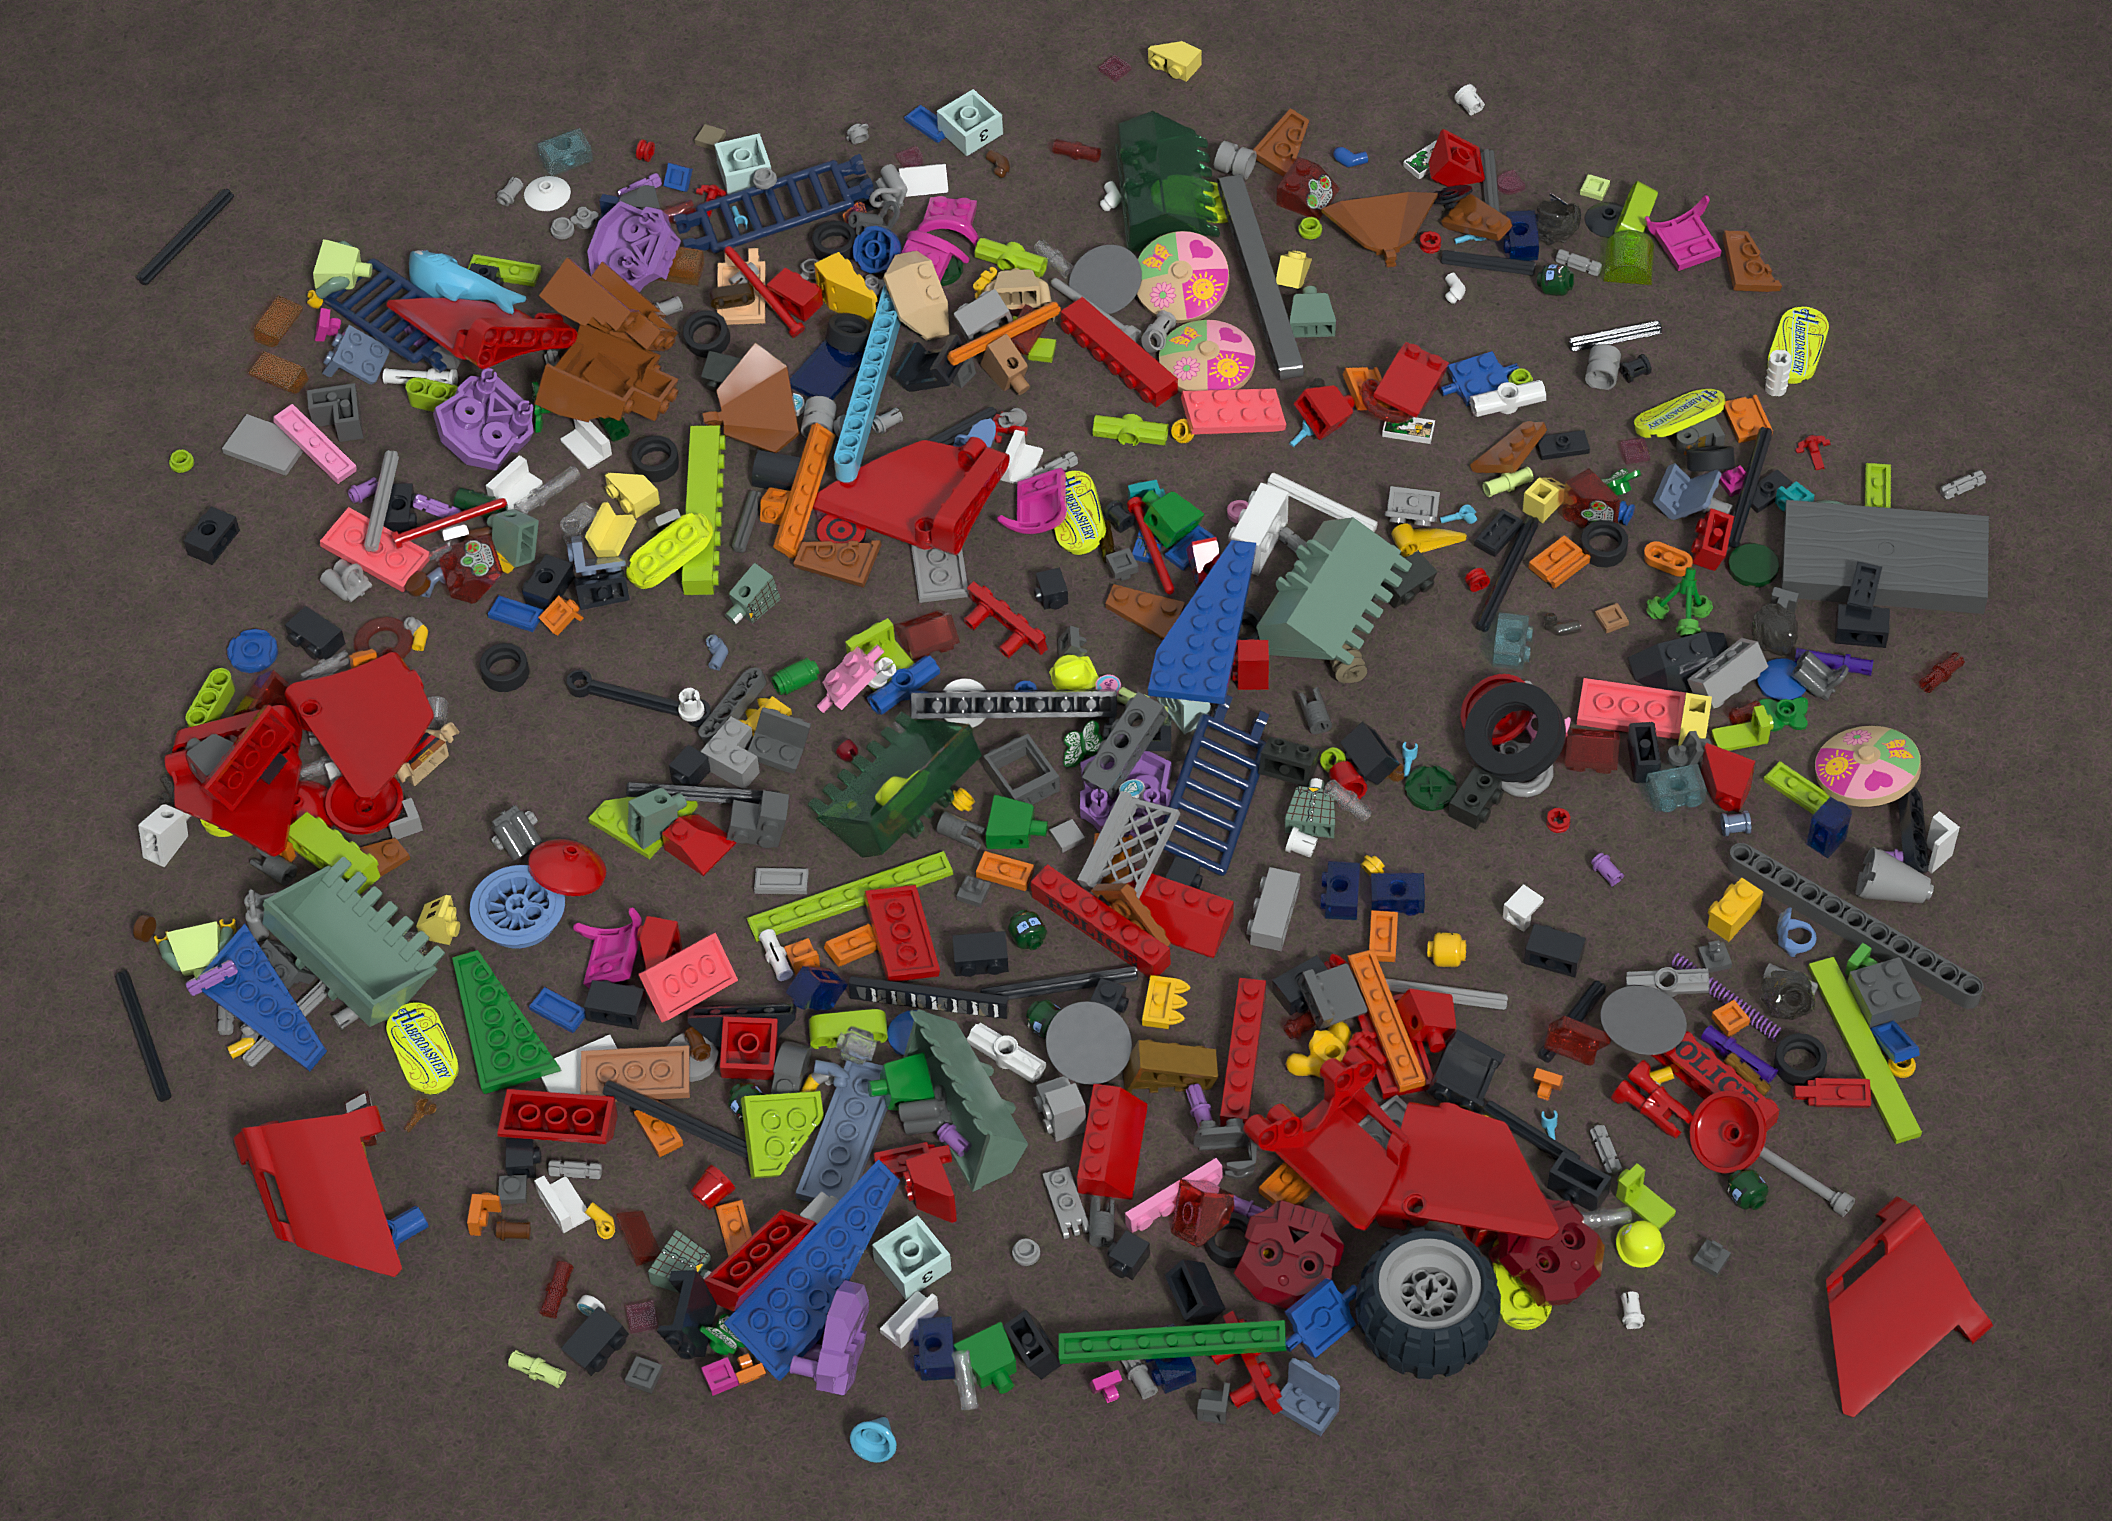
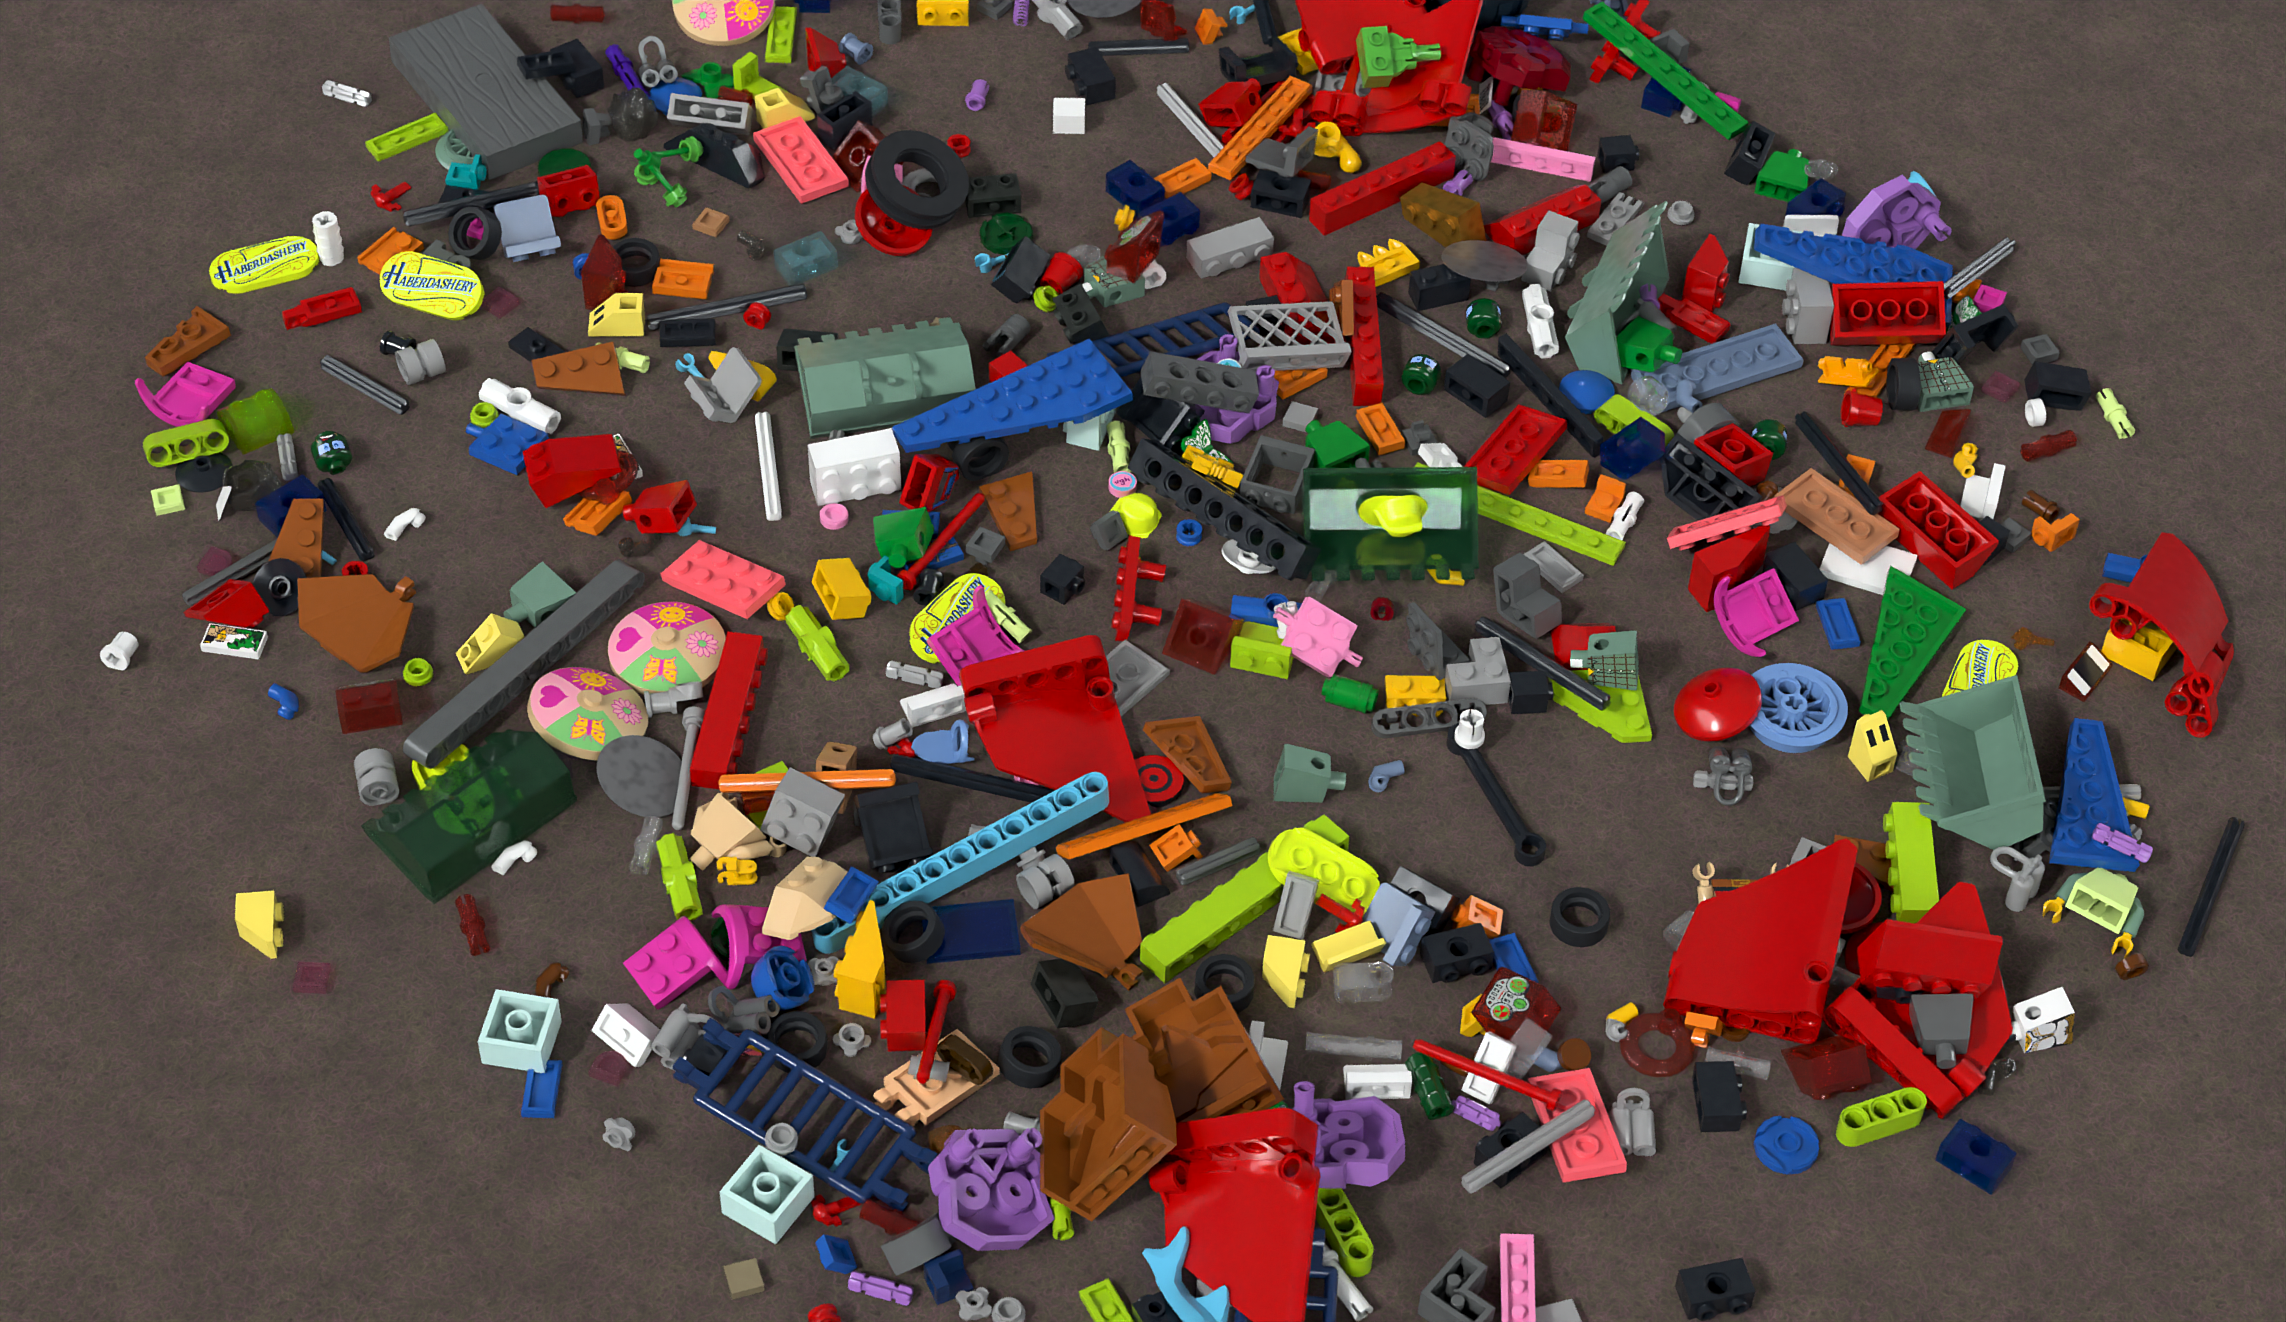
camera: 135 degrees left, 5 degrees down
medium lavender pin [348,477,378,503] -> none
sand green torso [487,509,539,568] -> none
lime plate [741,1091,824,1179] -> none
black brick [1165,1259,1226,1324] -> none
dark orange wing [1253,108,1309,179] -> none
yellow head [1427,932,1466,967] -> none
green animal [1597,468,1641,496] -> none
none -> red hinge [282,287,362,330]
none -> yellow brick [812,558,871,620]
none -> blue tile [824,867,879,924]
none -> yellowish green pin [985,590,1032,644]
none -> clear red slope [1104,210,1164,284]
none -> yellow piece [1182,444,1244,488]
none -> red piece [1316,893,1365,933]
none -> bright green brick [1356,26,1441,88]
none -> white plate [1418,443,1463,478]
none -> light orange hinge [1818,356,1879,387]
none -> black tyre [1886,358,1920,410]
none -> clear blue brick [1935,1118,2017,1195]
none -> axle [1944,237,2016,300]

